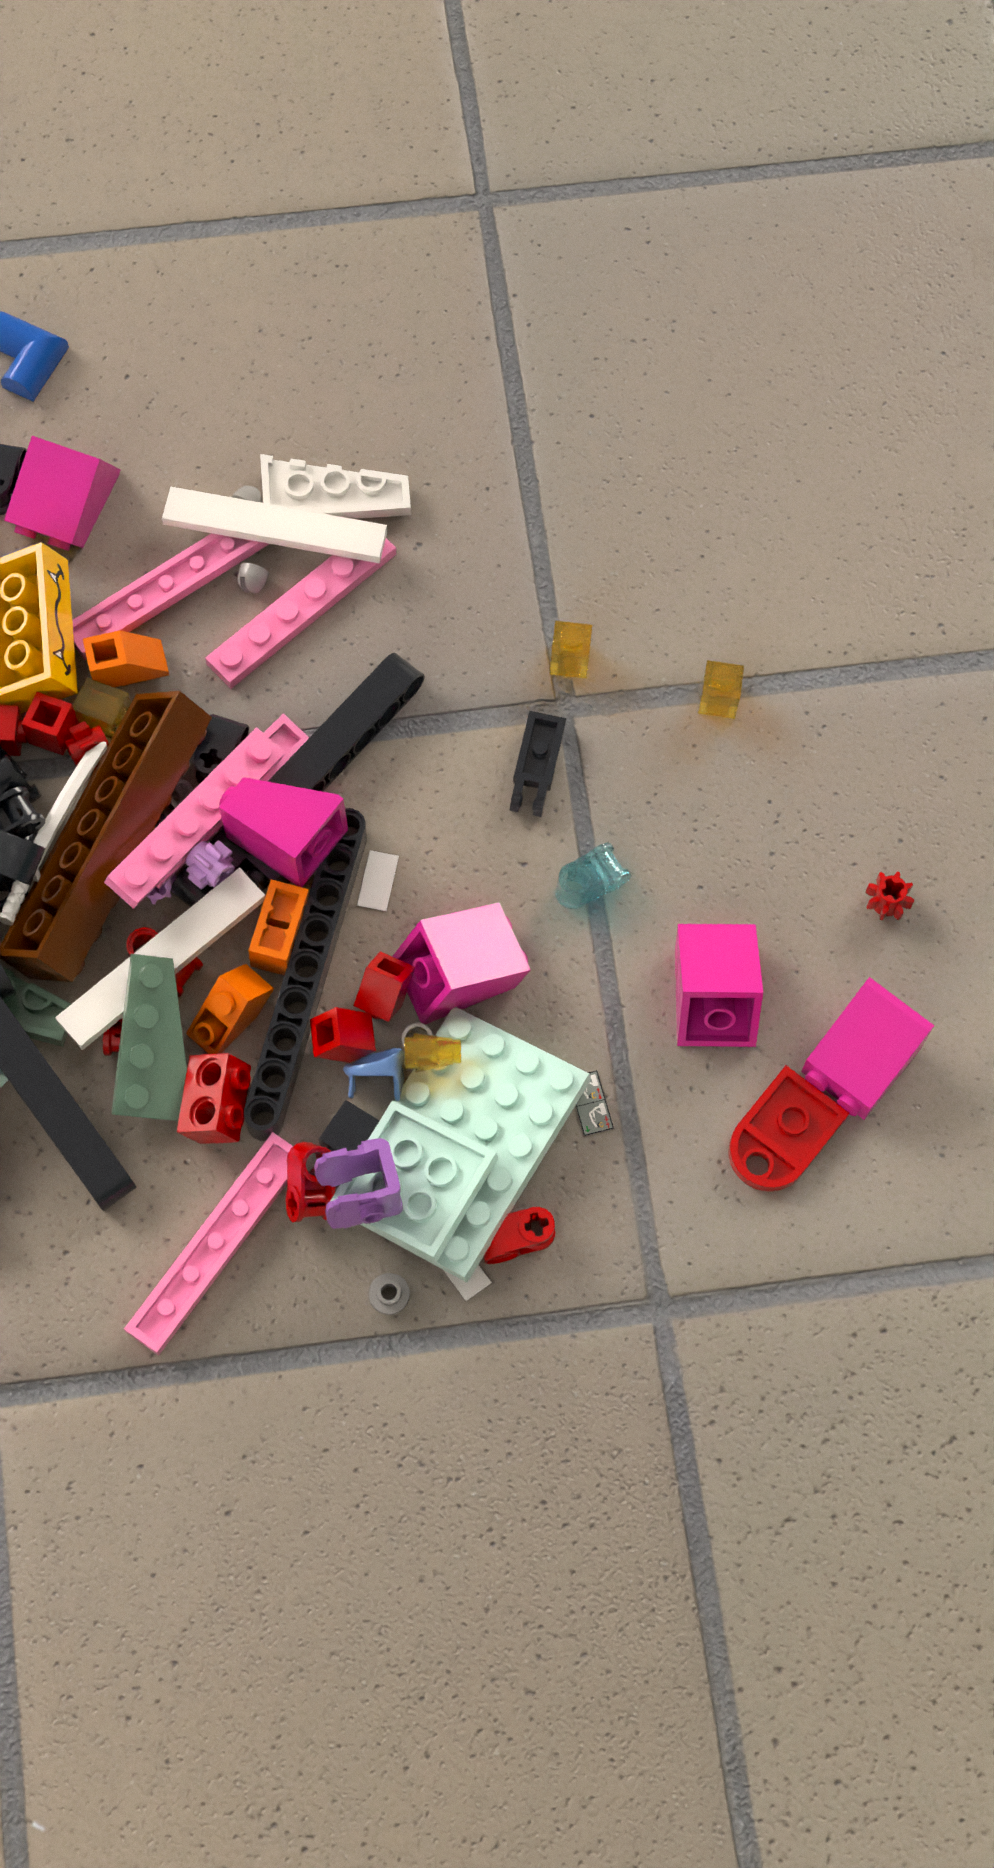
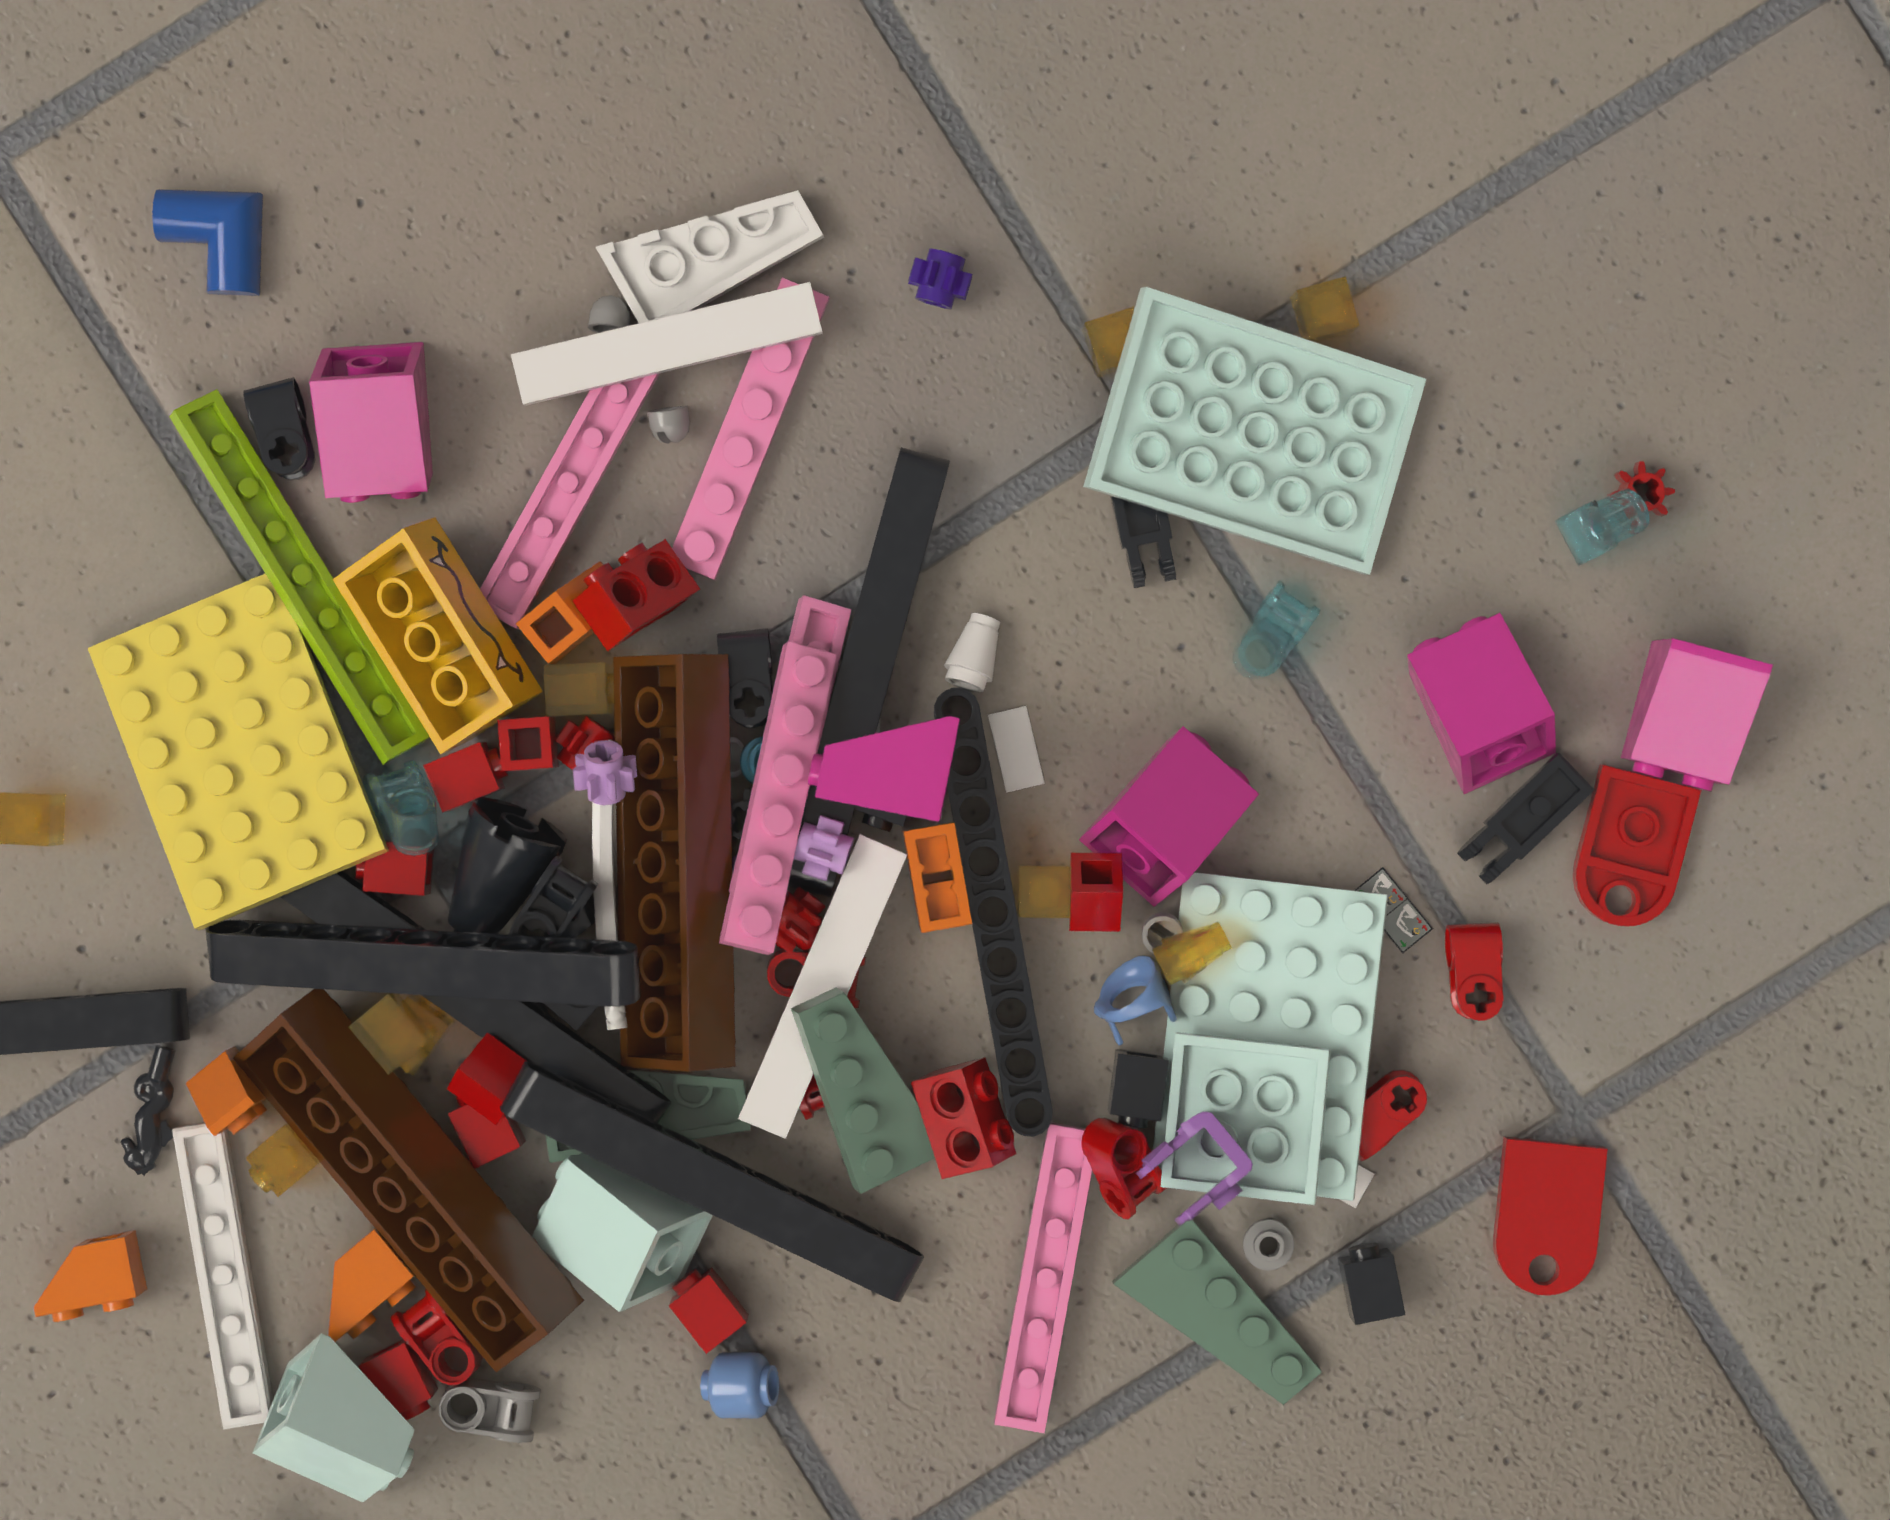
camera: 20 degrees left, 20 degrees up
orange slope [186,964,274,1054] -> none
red brick [310,1007,376,1063] -> none
none -> red brick [572,539,700,652]
none -> lavender gear [573,741,637,805]
none -> red gear [775,887,825,953]
none -> dark purple gear [908,249,973,309]
none -> white cone [944,613,1000,692]
none -> clear yellow brick [1017,864,1071,918]
none -> light aqua plate [1083,287,1426,575]
none -> sand green wing [1112,1219,1322,1405]
none -> black brick [1338,1243,1406,1325]
none -> red piece [1445,922,1504,1021]
none -> black hinge [1457,753,1594,885]
none -> red tile [1493,1137,1608,1296]
none -> clear light blue piece [1555,489,1650,566]

